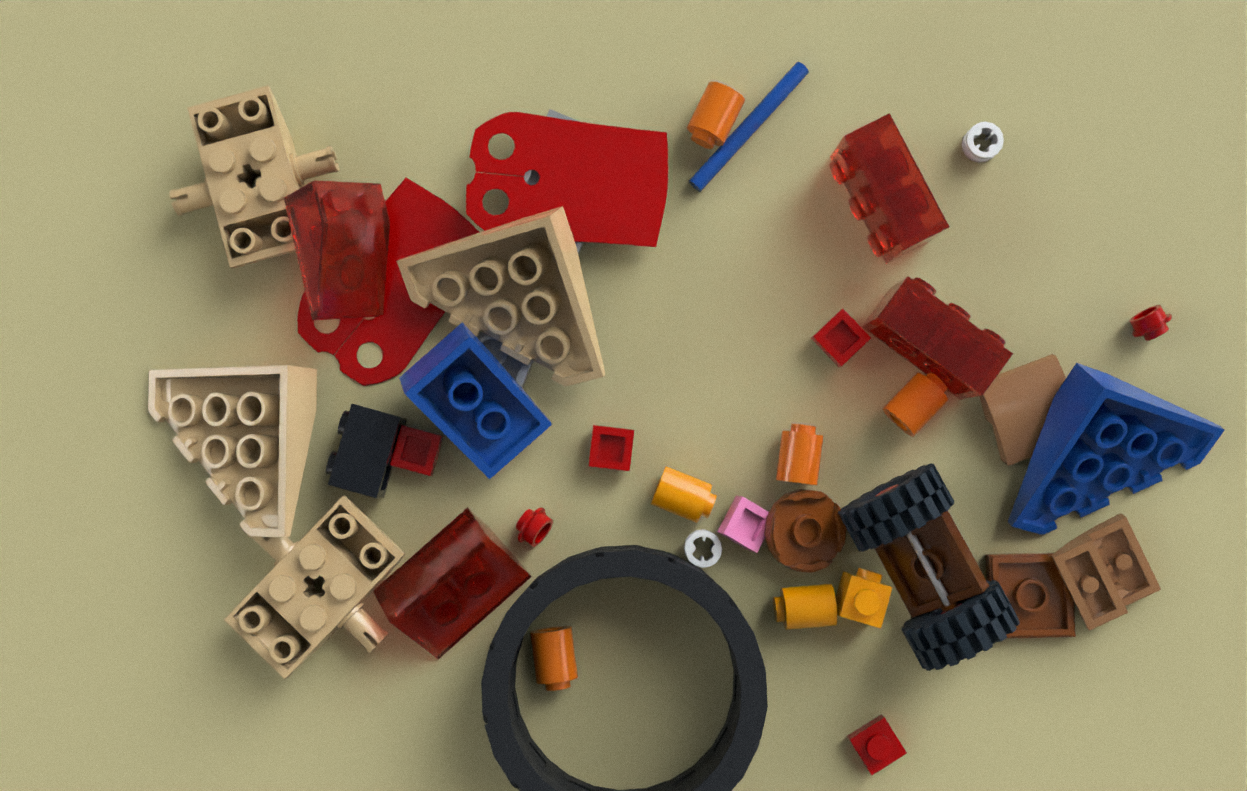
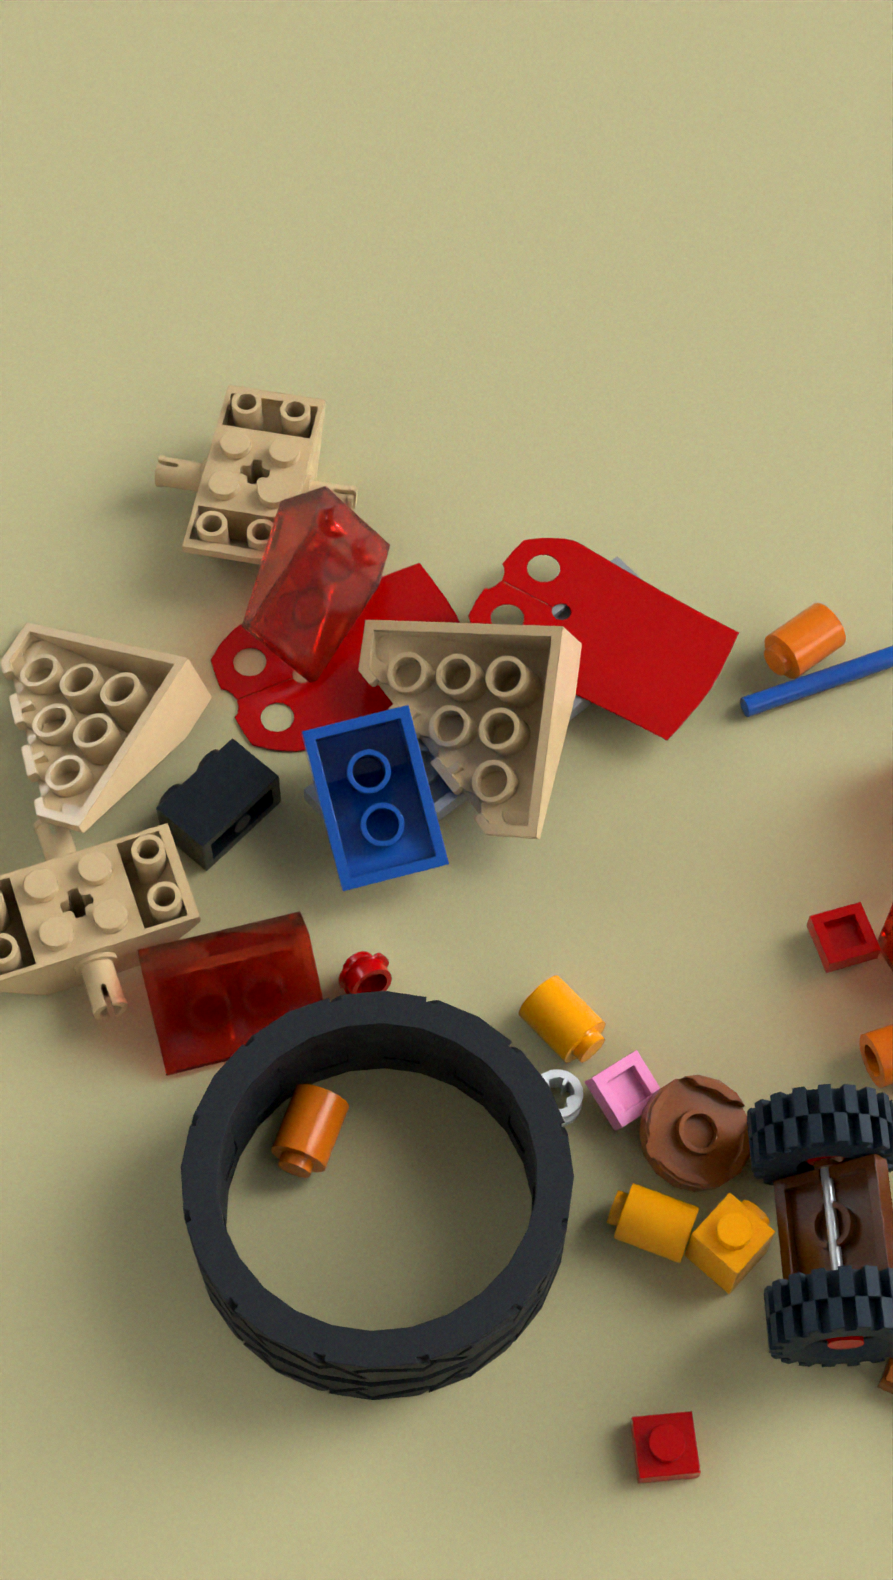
camera: 25 degrees right, 25 degrees down
red plate [390,425,444,476] -> none
red plate [588,425,635,471] -> none
orange brick [776,424,824,486] -> none

